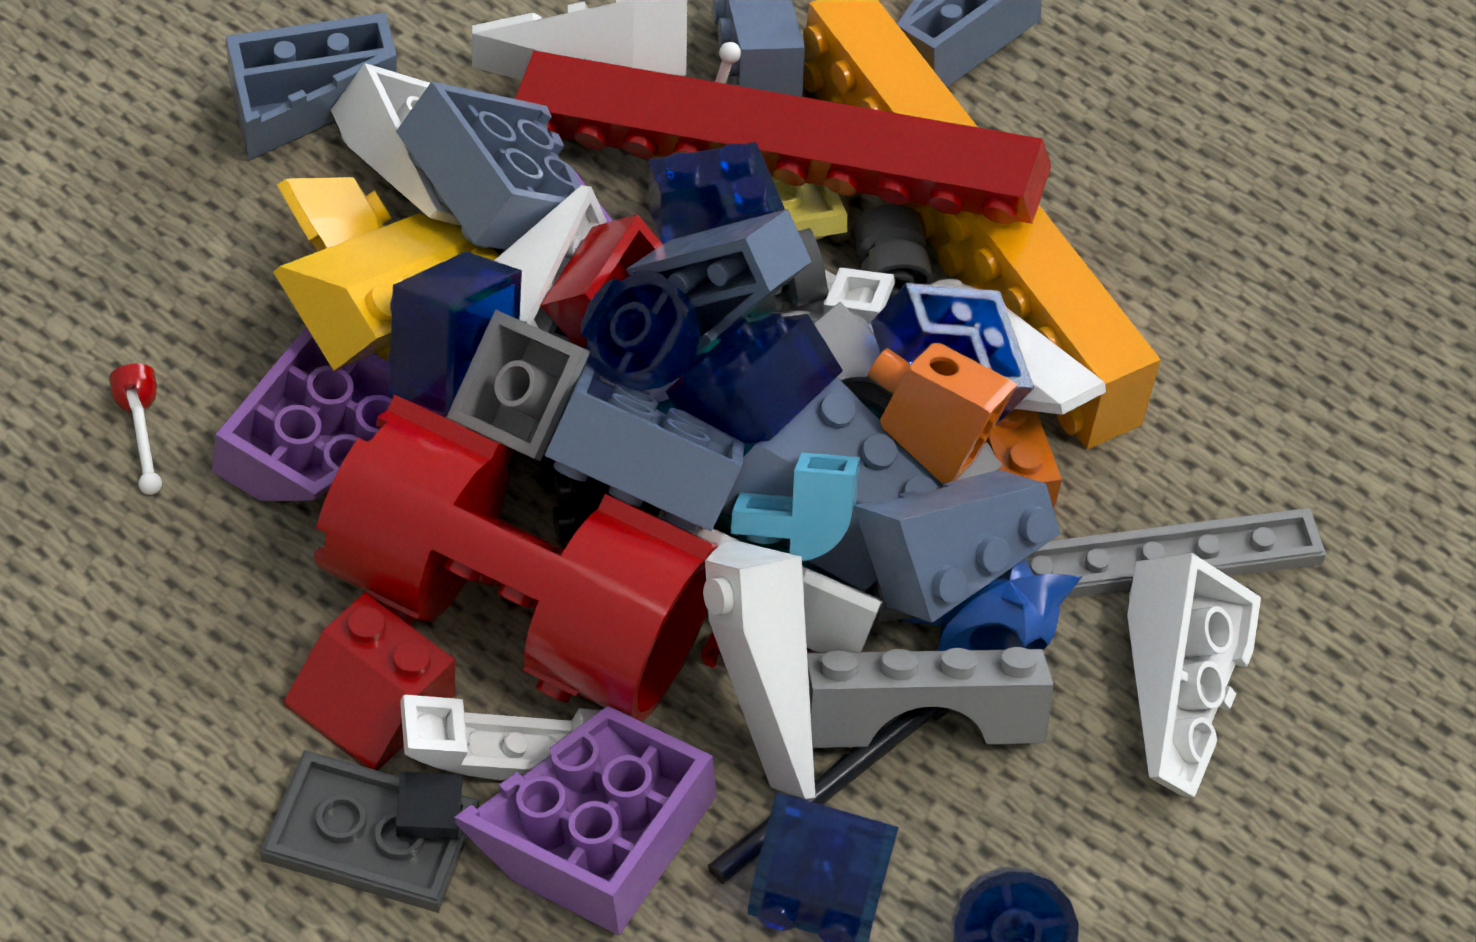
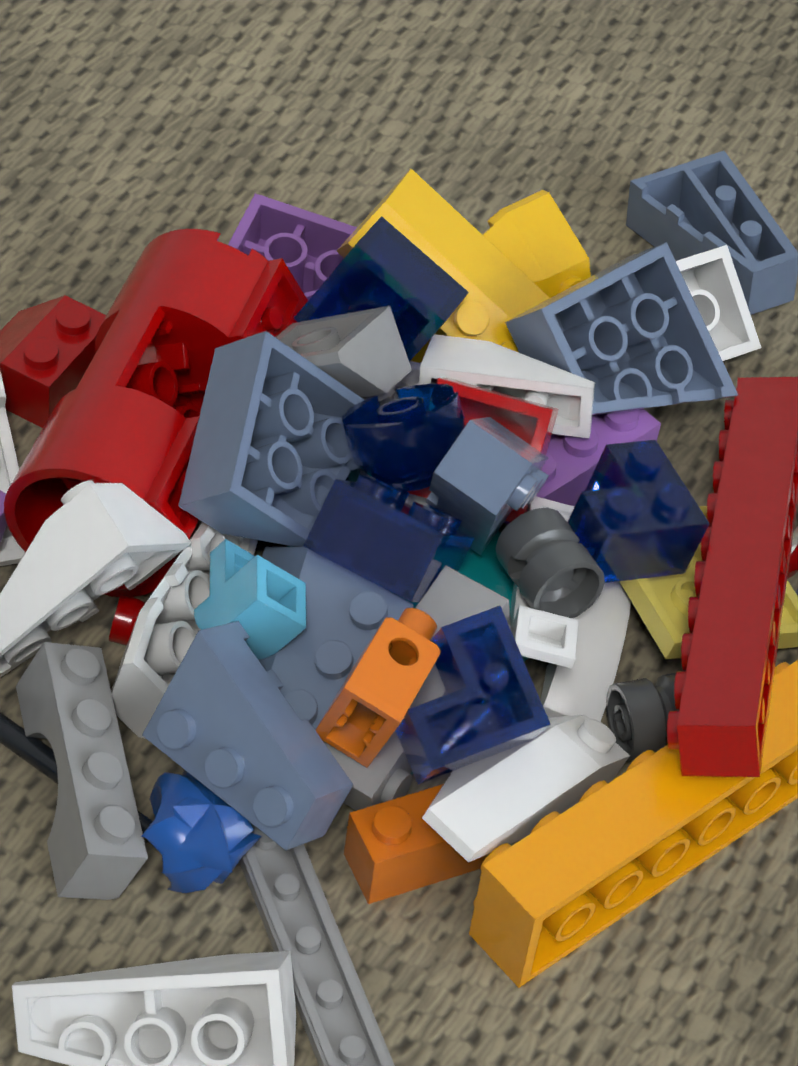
camera: 80 degrees right, 5 degrees down
hinge [109,363,162,495] -> none

